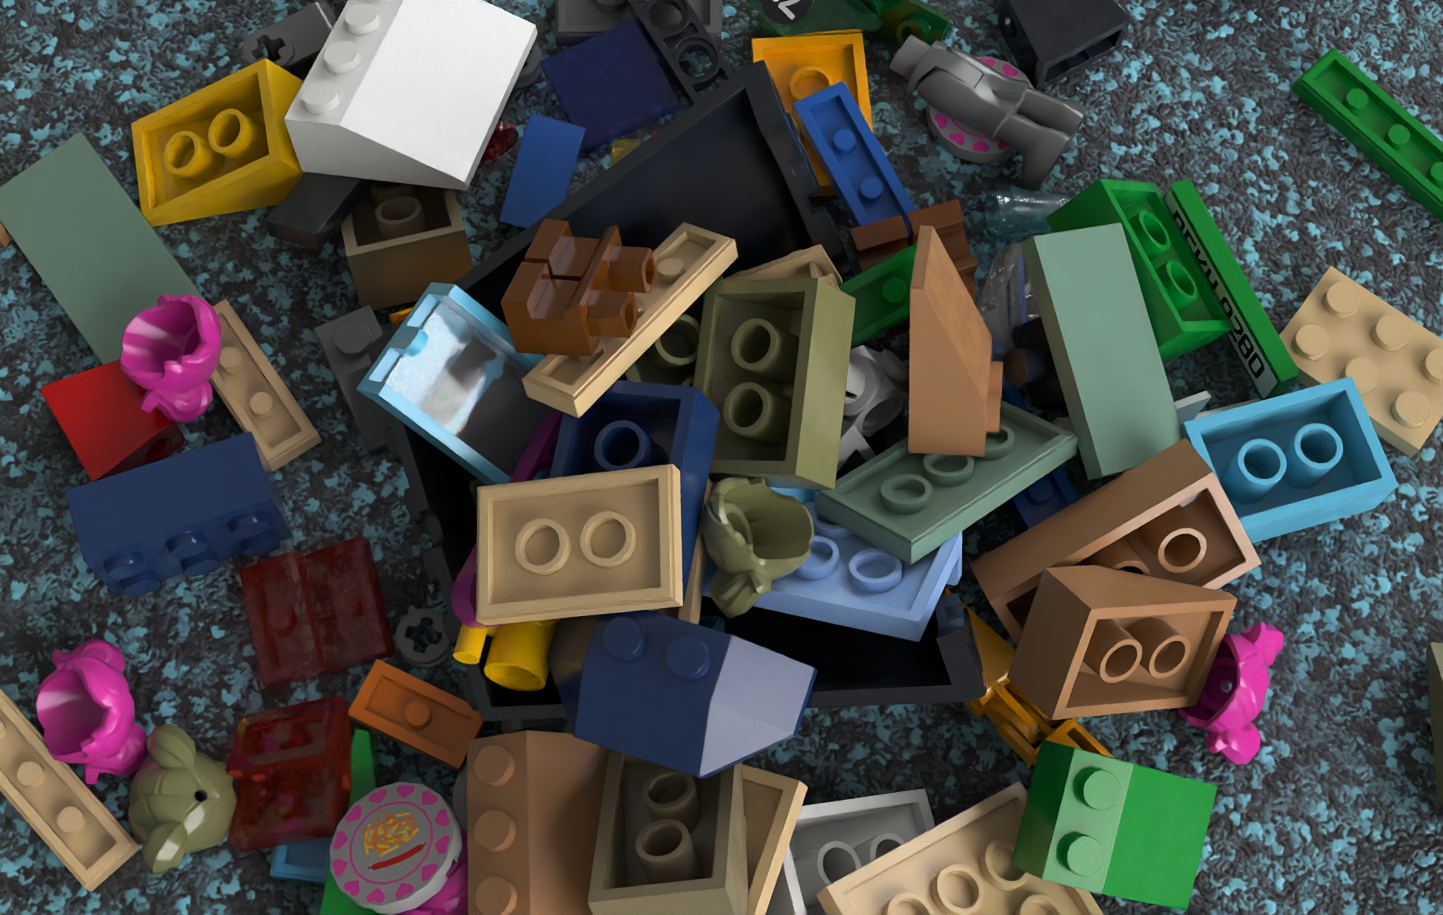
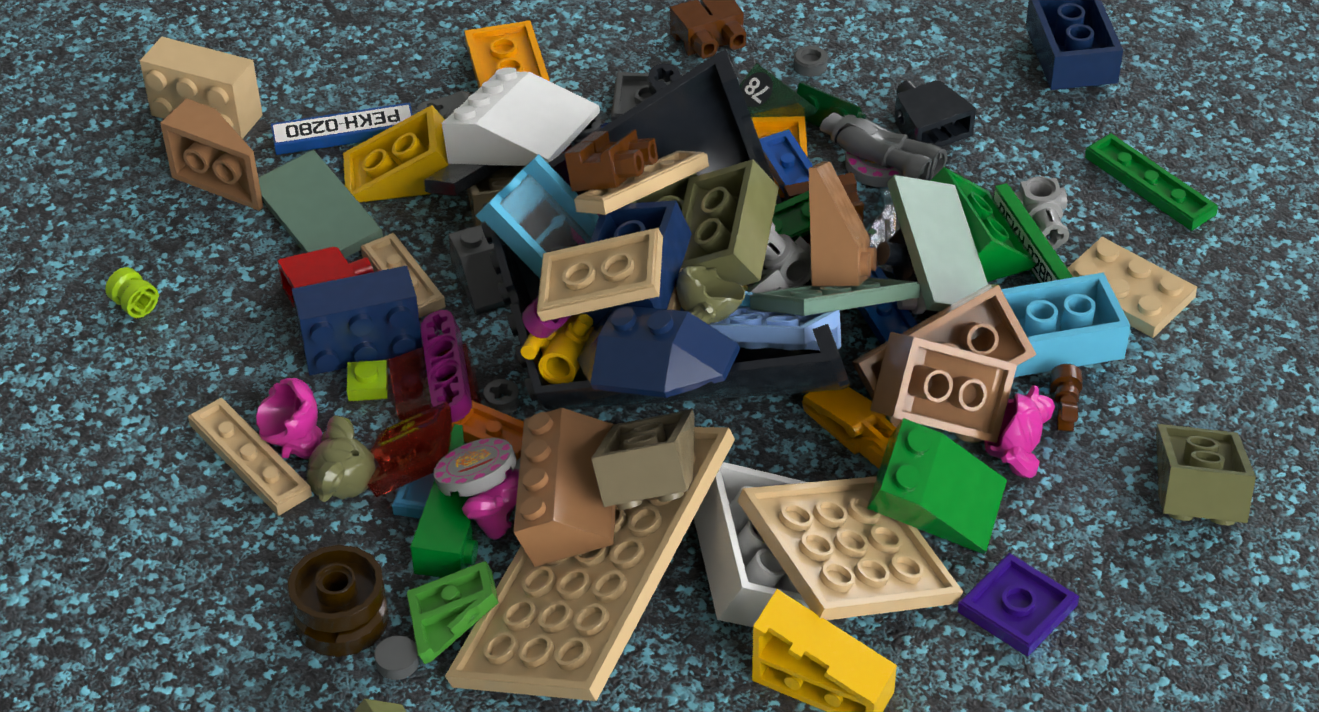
camera: 10 degrees right, 25 degrees down
dark pink hair [119,294,222,423] -> none
none -> tile [271,103,413,155]
none -> lime plate [347,360,388,401]
none -> magenta beam [421,310,472,423]
none -> light grey connector [1014,176,1069,249]
none -> reddish brown piece [1049,364,1082,432]

